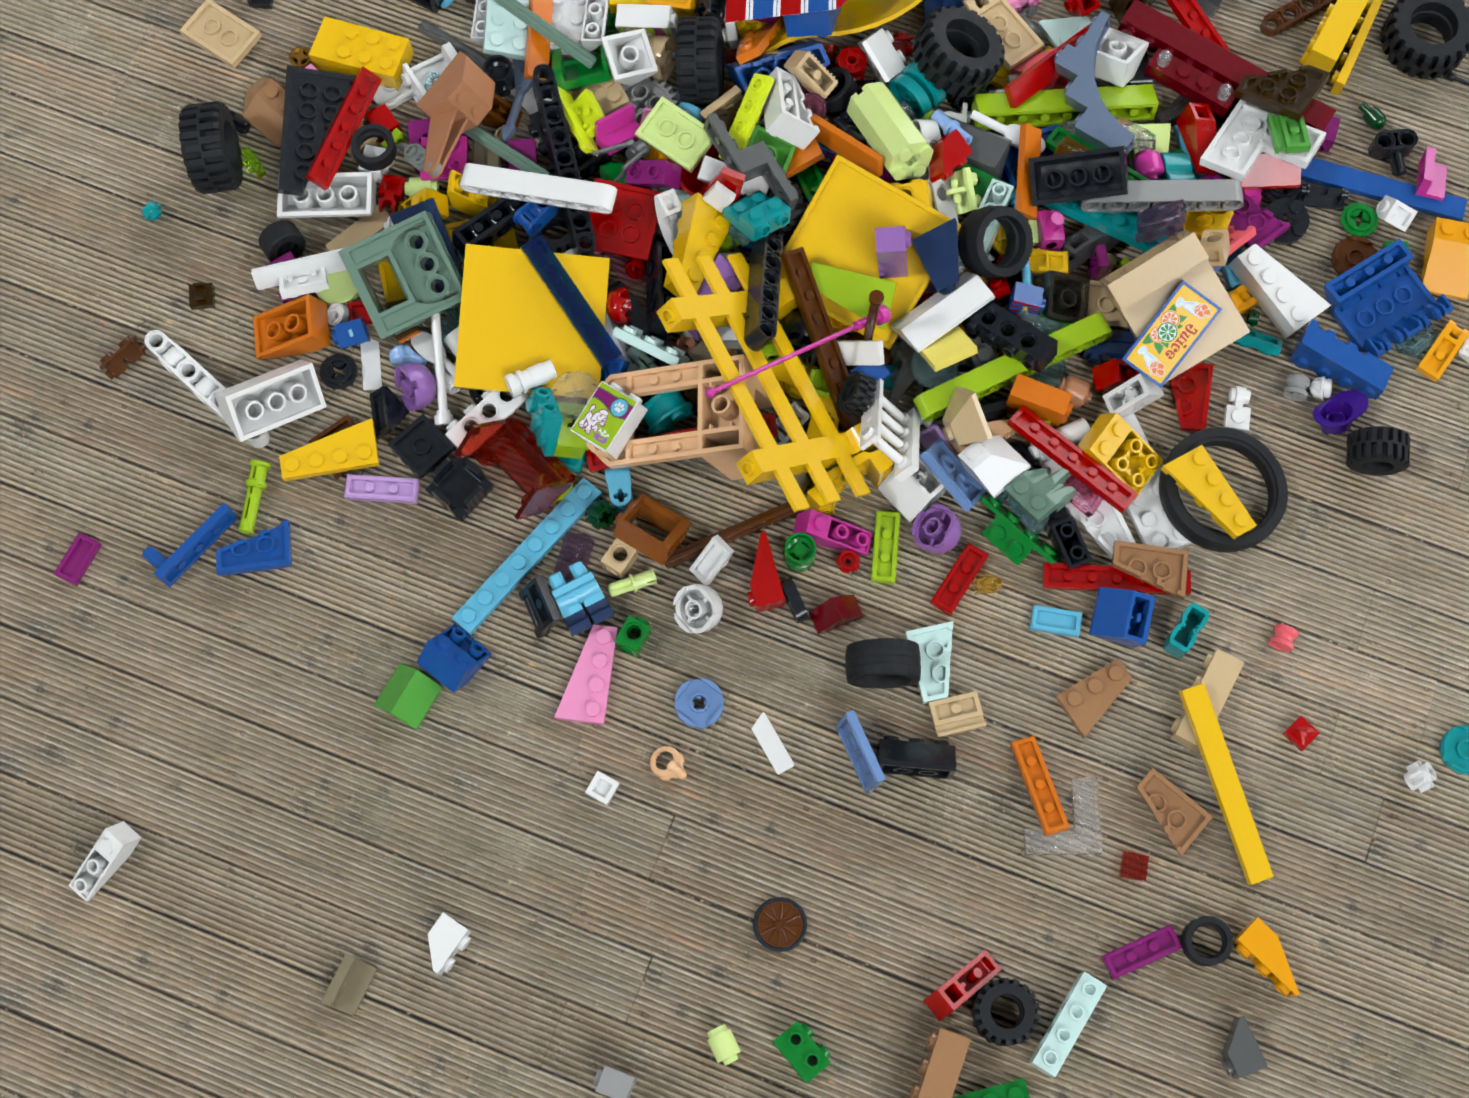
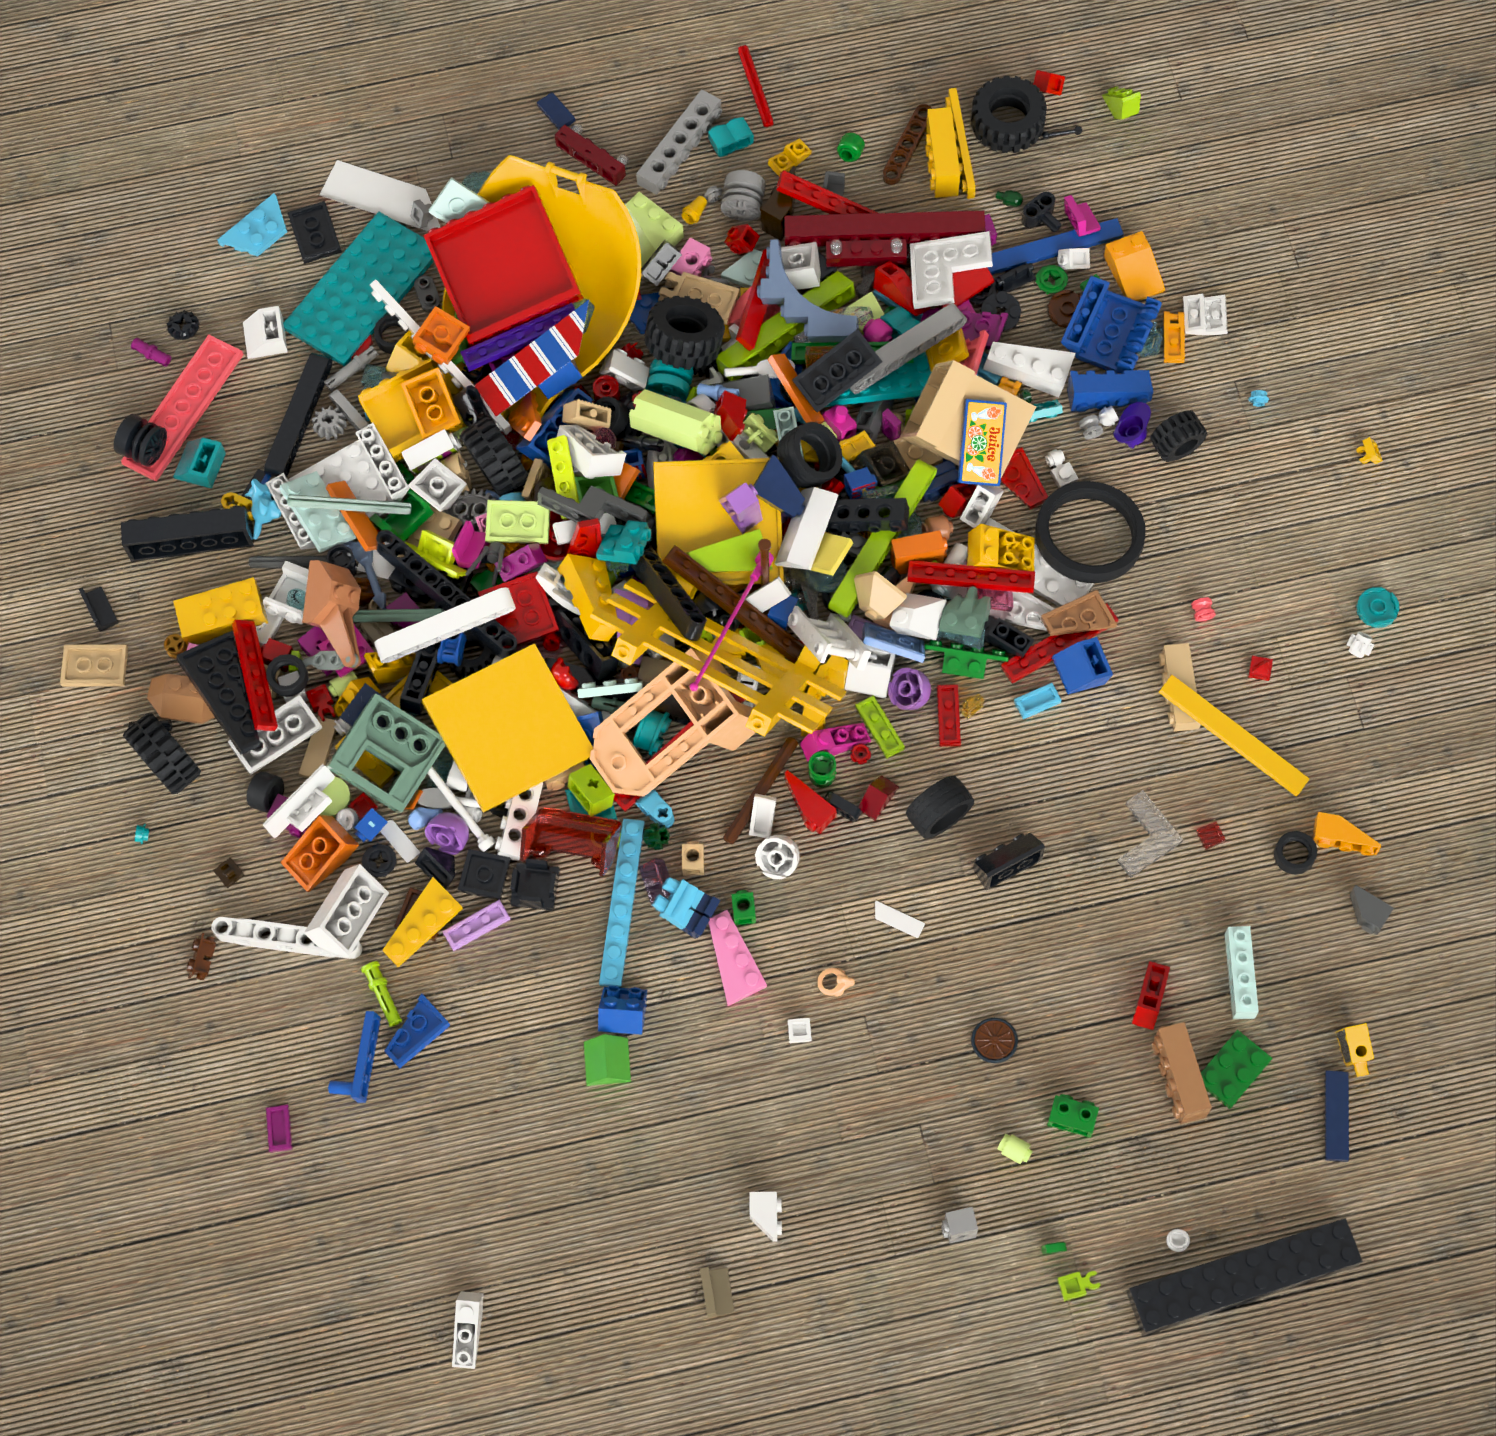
camera: 30 degrees left, 5 degrees down
clear neon green plate [241,147,266,179] -> none
white axle [504,360,557,398] -> none
black plate [518,575,562,638] -> none
clear blue plate [520,234,622,368] -> none
teal plate [526,387,563,456] -> none
clear tile [552,371,598,418] -> none
brick [570,381,648,459] -> none
yellowish green axle [608,569,657,597] -> none
dark orange window [613,493,692,565] -> none
medium blue plate [675,678,724,730] -> none
white tile [702,181,736,213] -> none
orange tile [810,114,884,178] -> none
medium blue tile [835,710,886,794] -> none
black tyre [836,370,877,418] -> none
light aqua wing [905,621,953,704] -> none
tan plate [928,691,986,739] -> none
black tyre [971,978,1040,1046] -> none
orange tile [1010,735,1070,837] -> none
medium nougat wing [1055,658,1132,739] -> none
magenta tile [1101,924,1183,980] -> none
clear purple plate [1135,199,1186,243] -> none
medium nougat wing [1136,768,1213,856] -> none
yellow wing [1161,445,1257,539] -> none
teal brick [1163,603,1209,659] -> none
tan brick [1200,229,1231,266] -> none
dark brown plate [1234,65,1330,121] -> none
bright green plate [1266,113,1311,154] -> none

